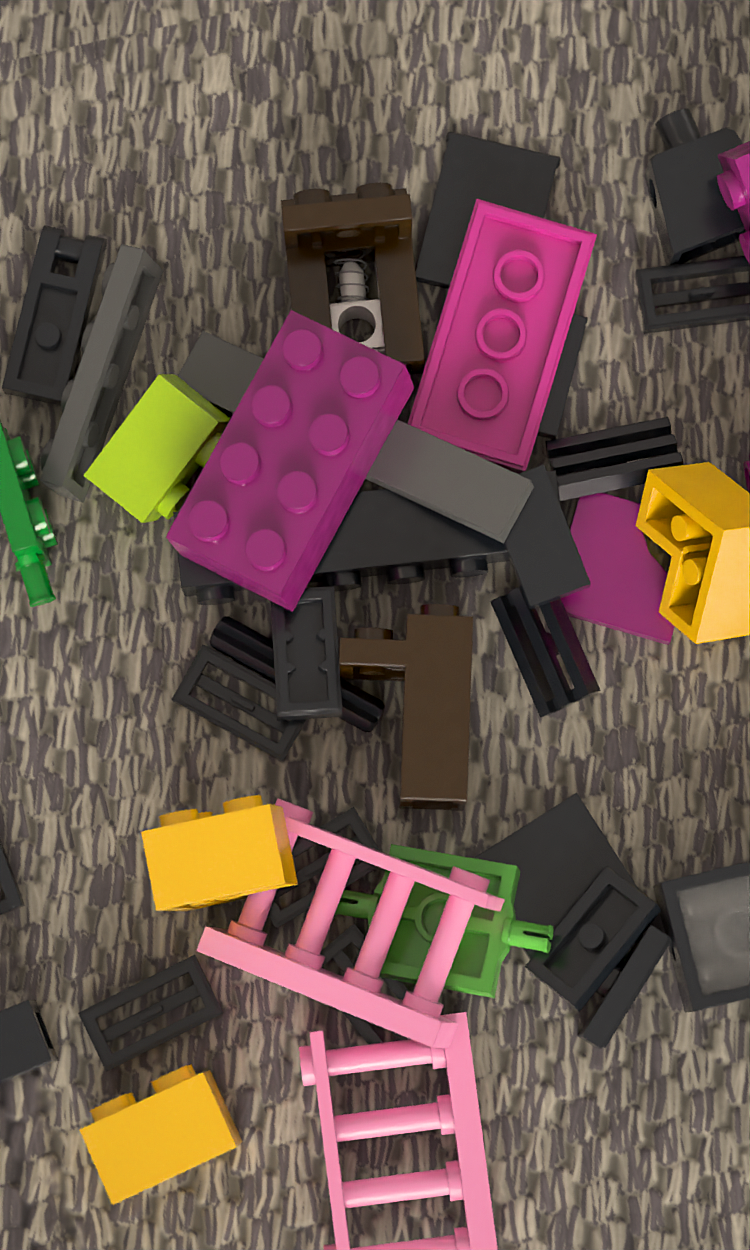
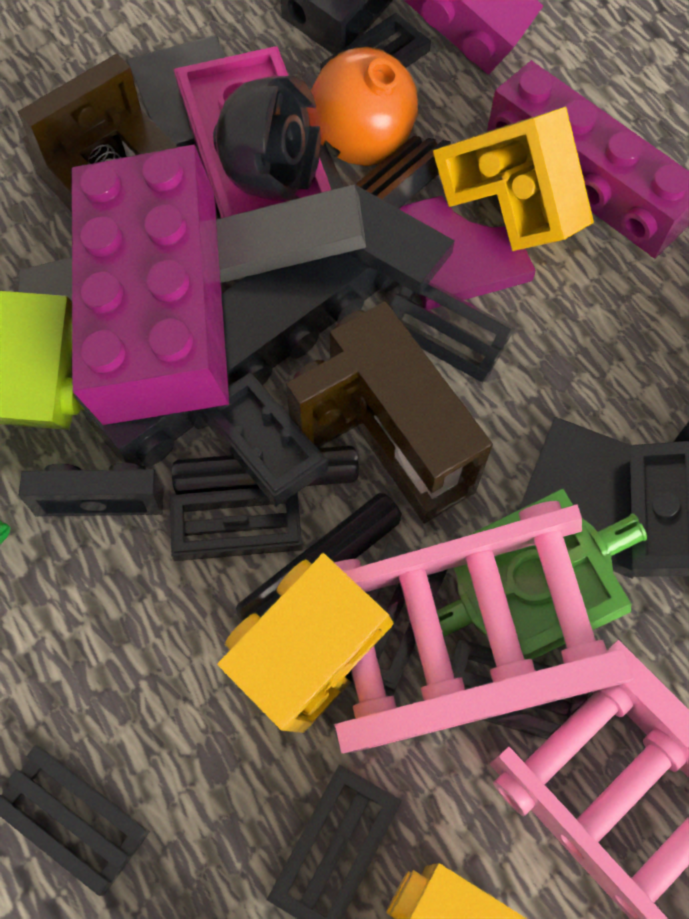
camera: 35 degrees left, 15 degrees down
none -> black plate [18,463,164,517]
none -> black cylinder [213,76,321,201]
none -> black axle [236,493,402,621]
none -> orange cylinder [307,47,418,166]

